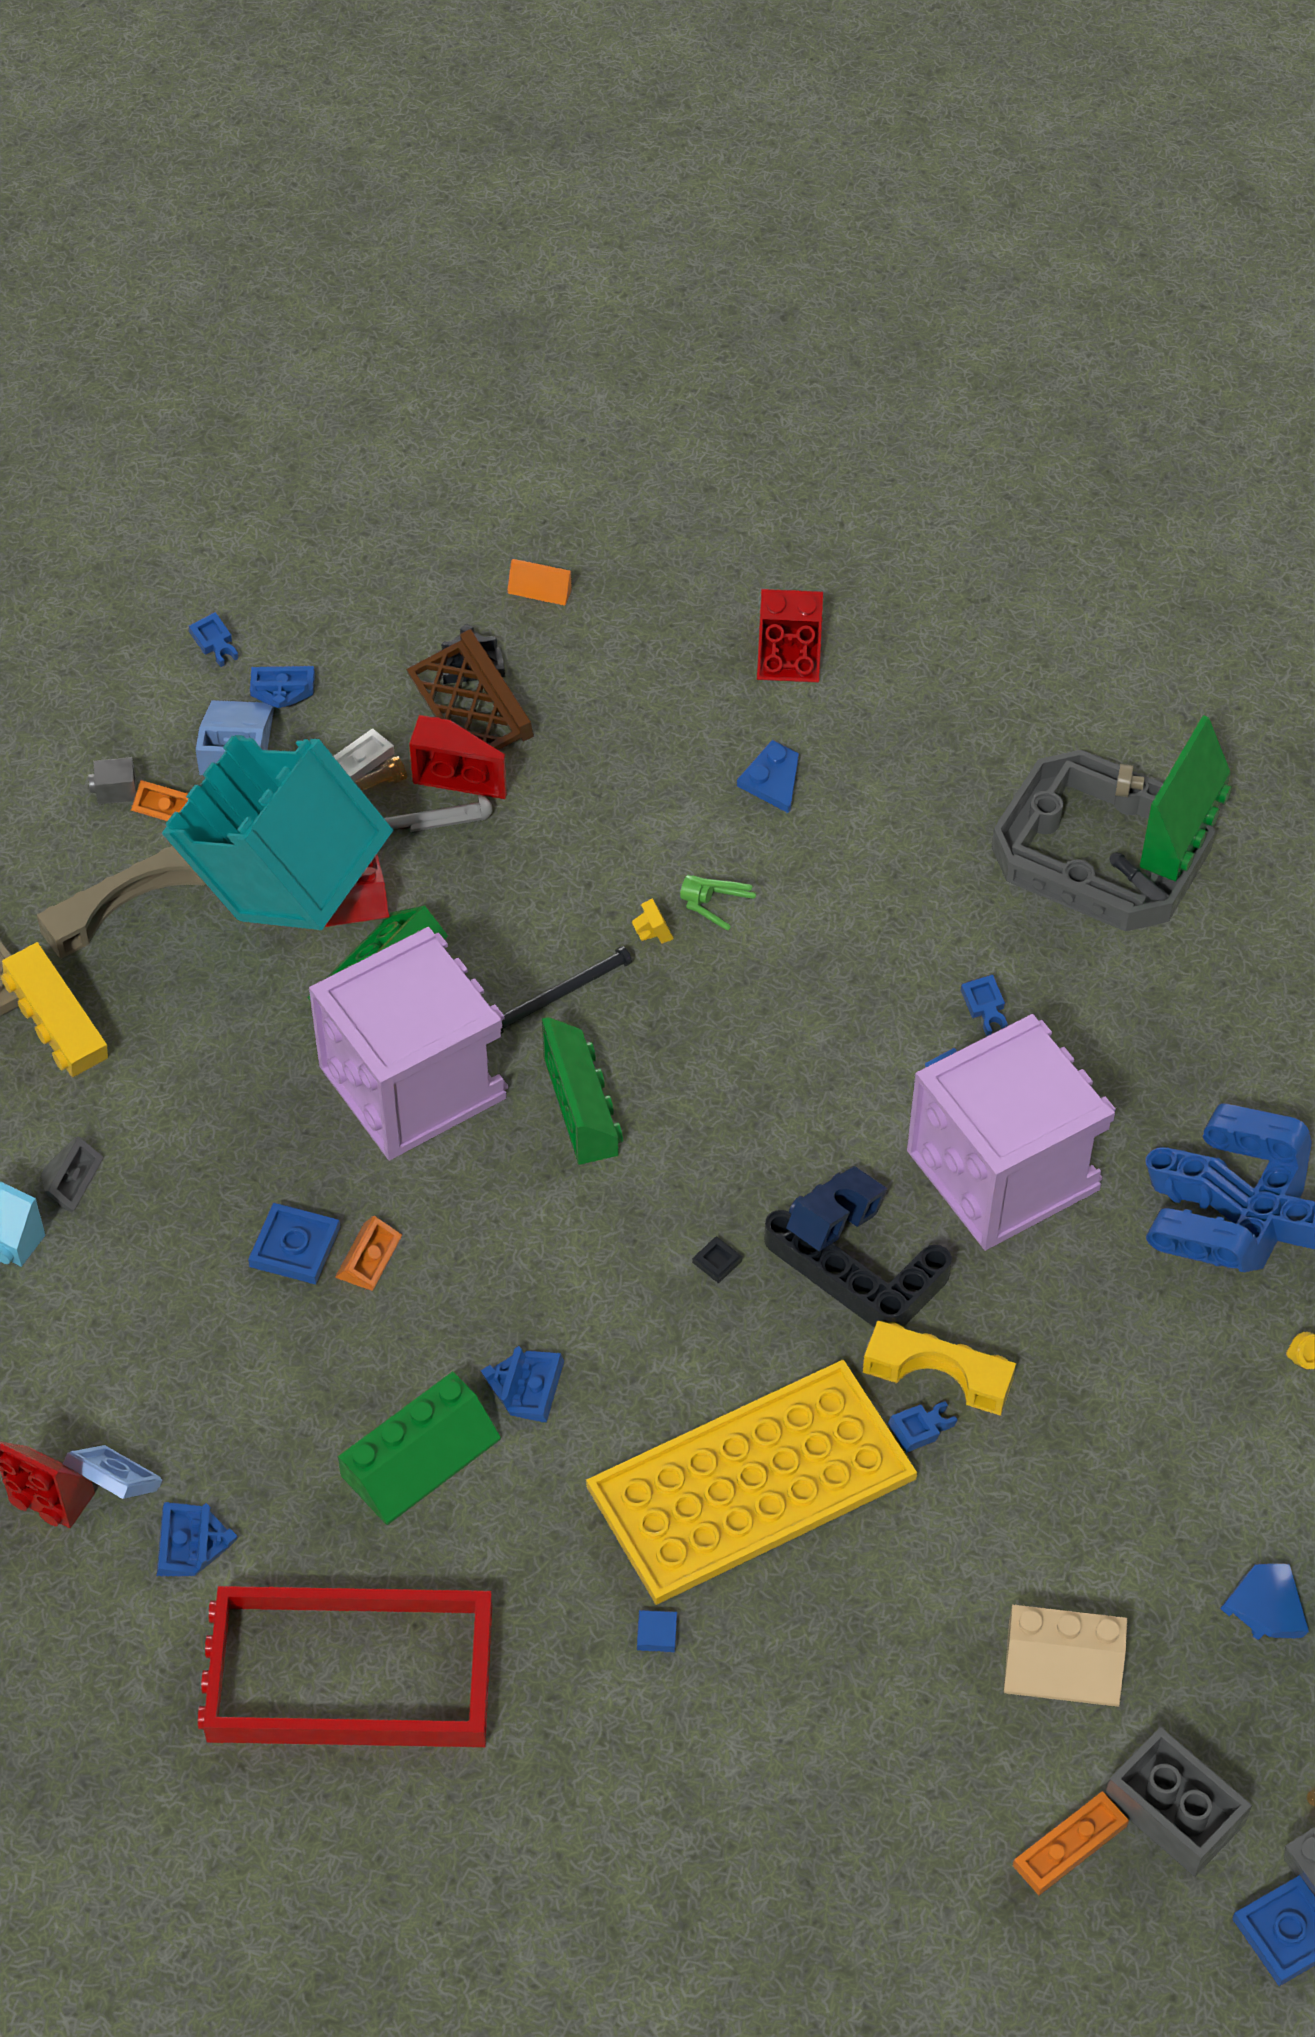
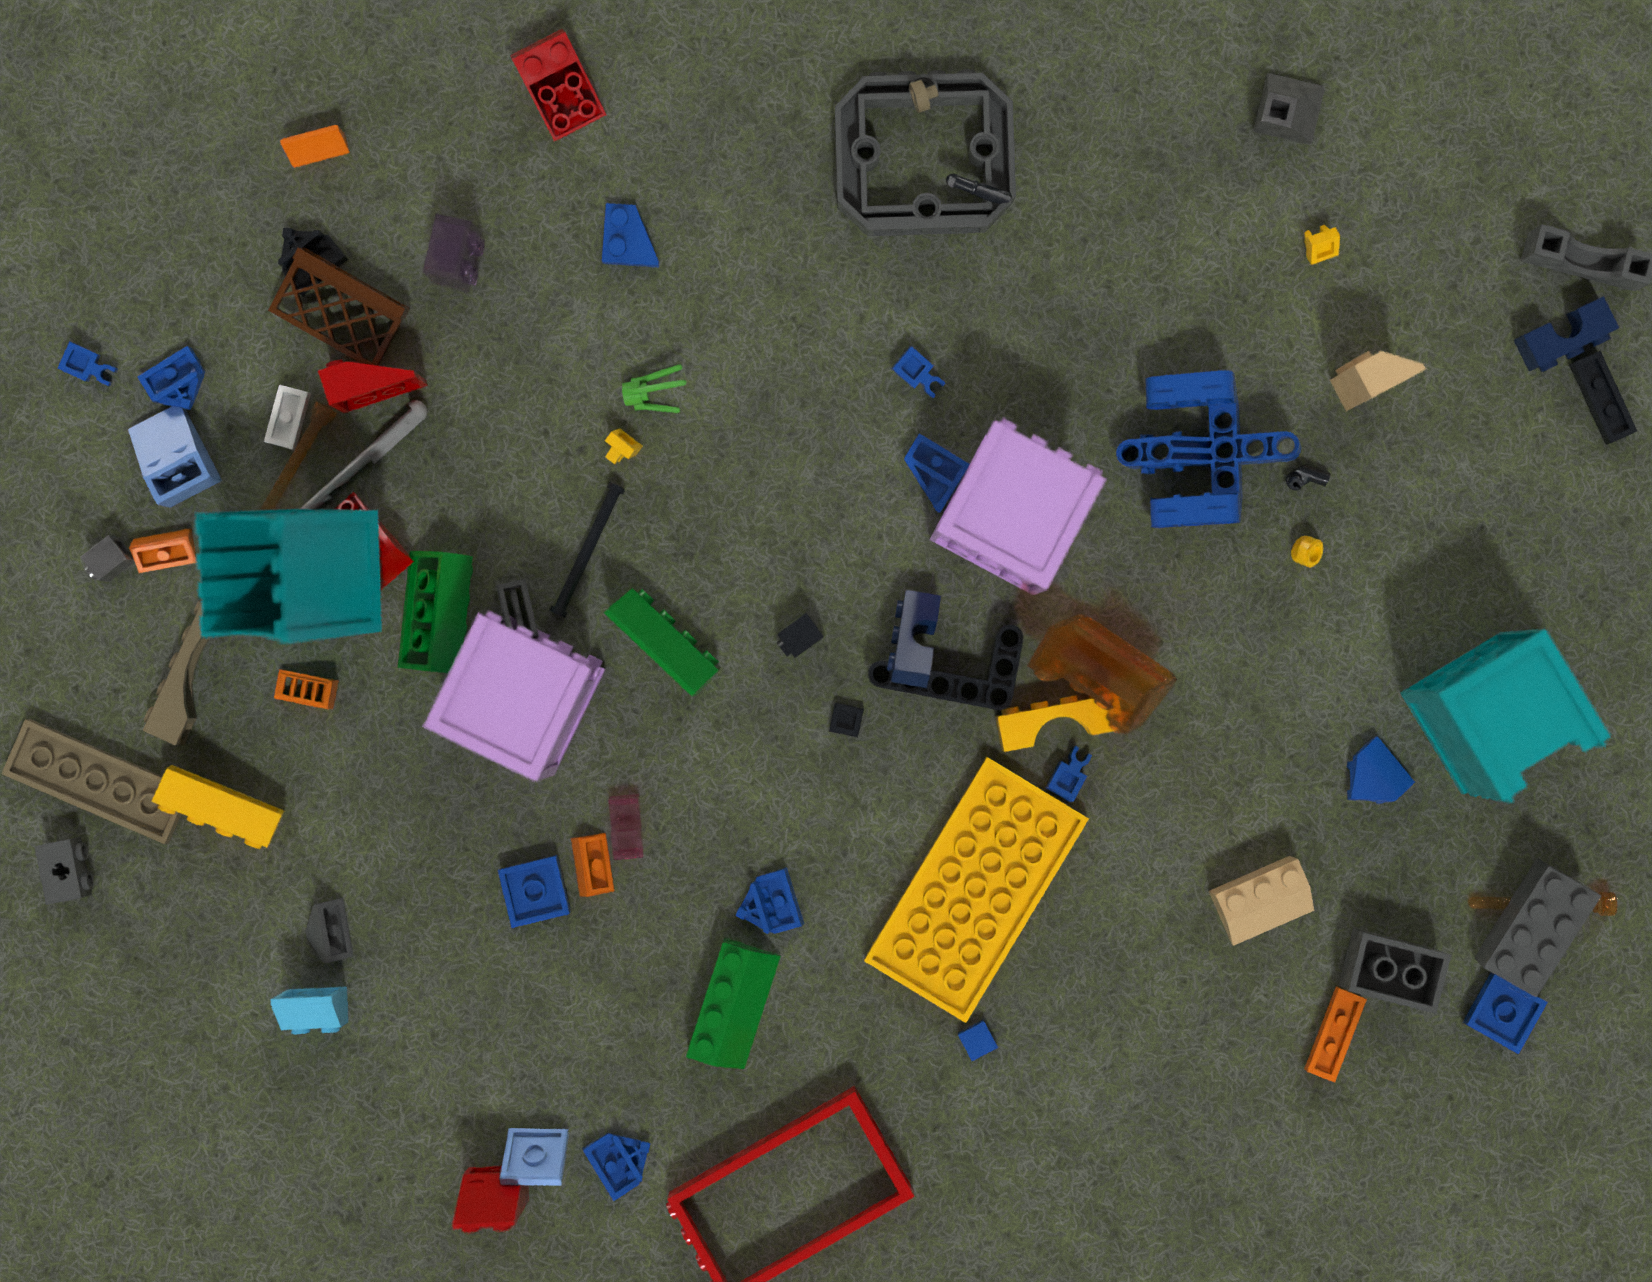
camera: 30 degrees left, 35 degrees up
green slope [1140,715,1232,882] -> none
none -> orange slope [274,669,339,709]
none -> clear purple brick [423,214,485,292]
none -> clear pink slope [608,794,644,860]
none -> black brick [777,613,824,658]
none -> clear orange windscreen [1027,614,1177,735]

